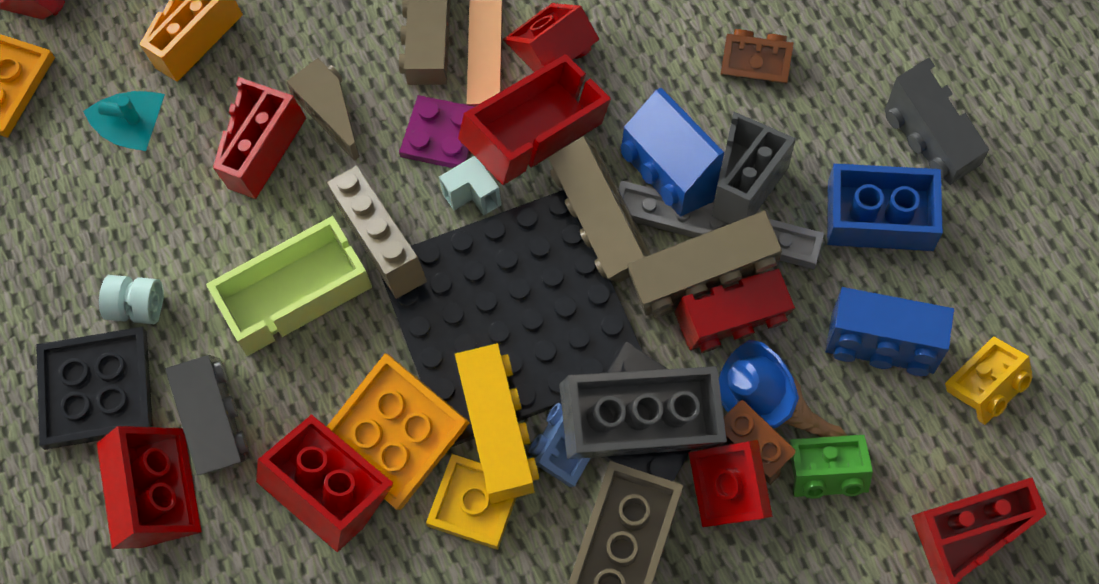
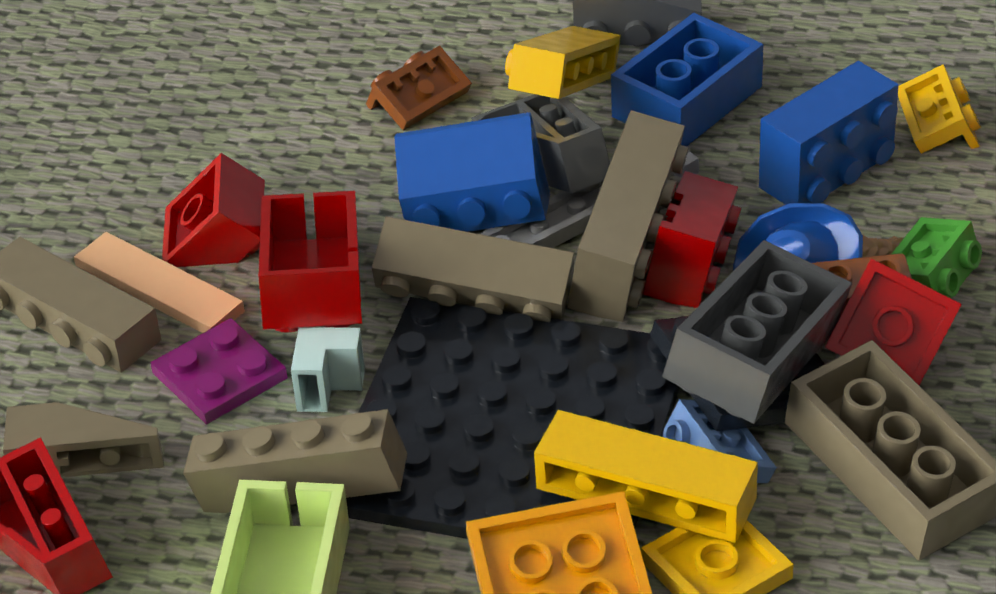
camera: 55 degrees left, 25 degrees down
none -> yellow brick [505,26,621,99]

